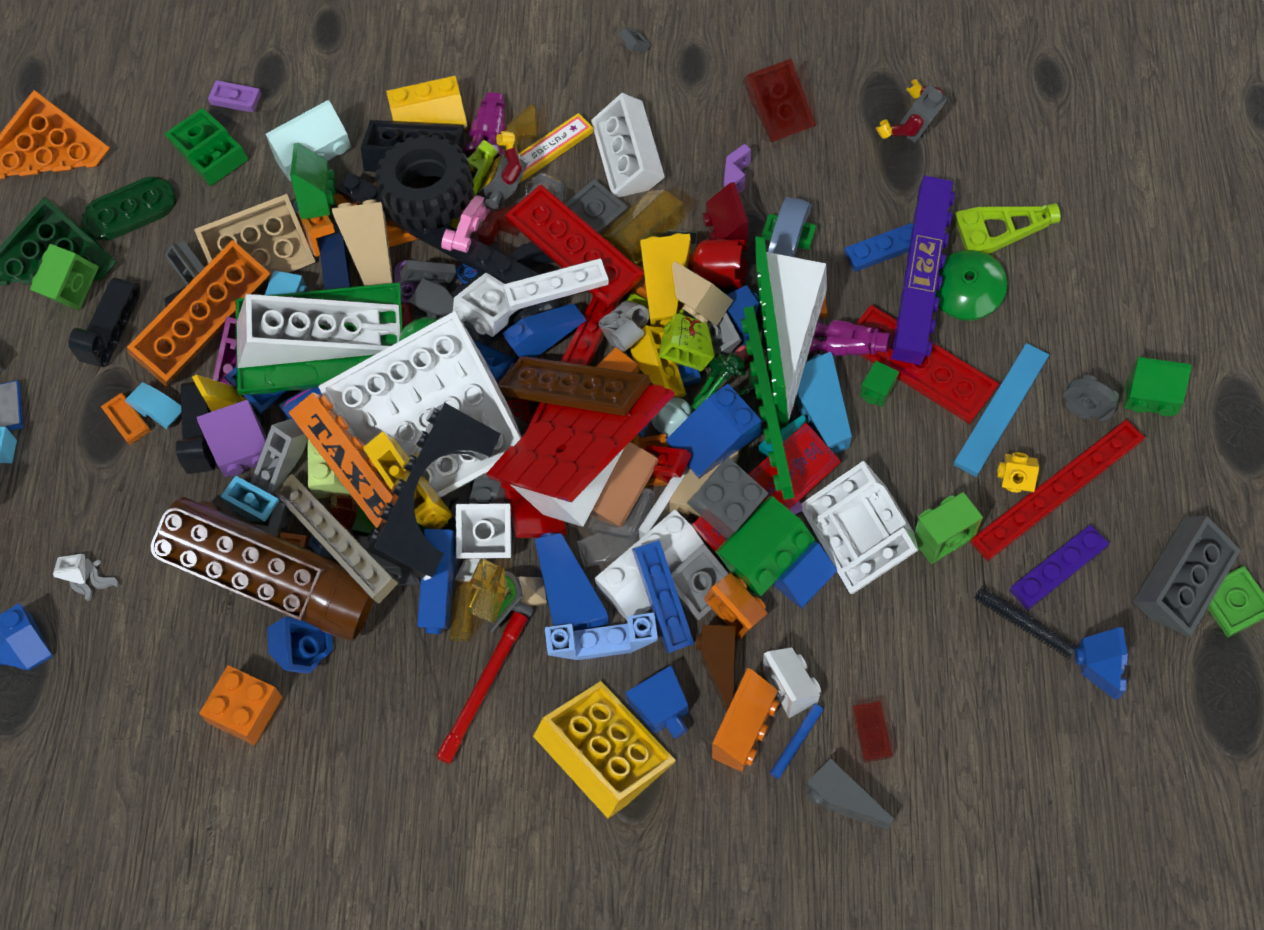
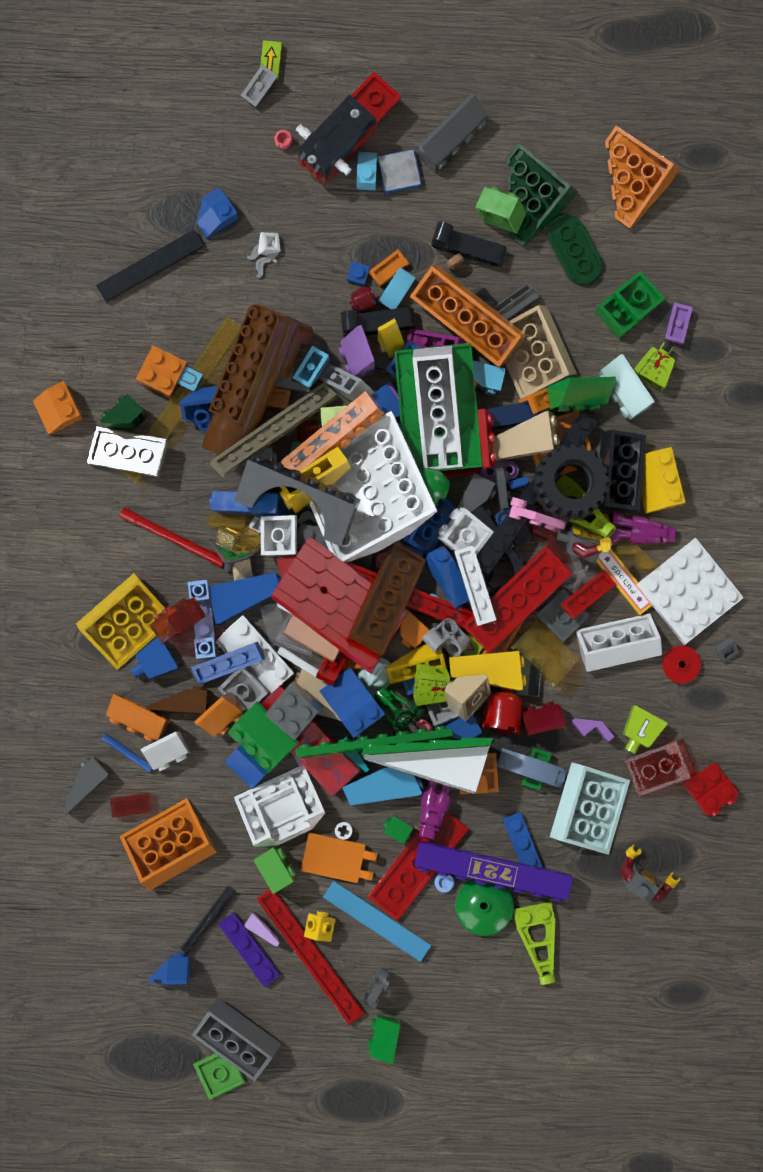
camera: 85 degrees right, 20 degrees up
none -> orange slope [33,381,83,435]
none -> tile [87,427,169,478]
none -> black tile [96,230,204,302]
none -> dark green slope [100,394,148,430]
none -> orange slope [119,798,217,891]
none -> clear yellow plate [121,316,241,484]
none -> clear red brick [149,597,206,644]
none -> medium azure tile [177,366,203,392]
none -> lavender slope [244,911,280,946]
none -> orange tile [301,832,378,883]
none -> white bush [335,822,352,840]
none -> blue plate [346,262,370,286]
none -> dark red head [349,286,378,313]
none -> light blue tile [435,873,454,892]
none -> medium nougat tile [445,253,464,270]
none -> red plate [477,409,497,469]
none -> blue tile [507,476,529,491]
none -> light aqua slope [550,763,630,855]
none -> red plate [560,570,616,620]
none -> lime torso [623,705,668,754]
none -> lime torso [633,342,675,392]
none -> white plate [636,538,744,645]
none -> red plate [662,645,701,684]
none -> red plate [683,762,739,817]

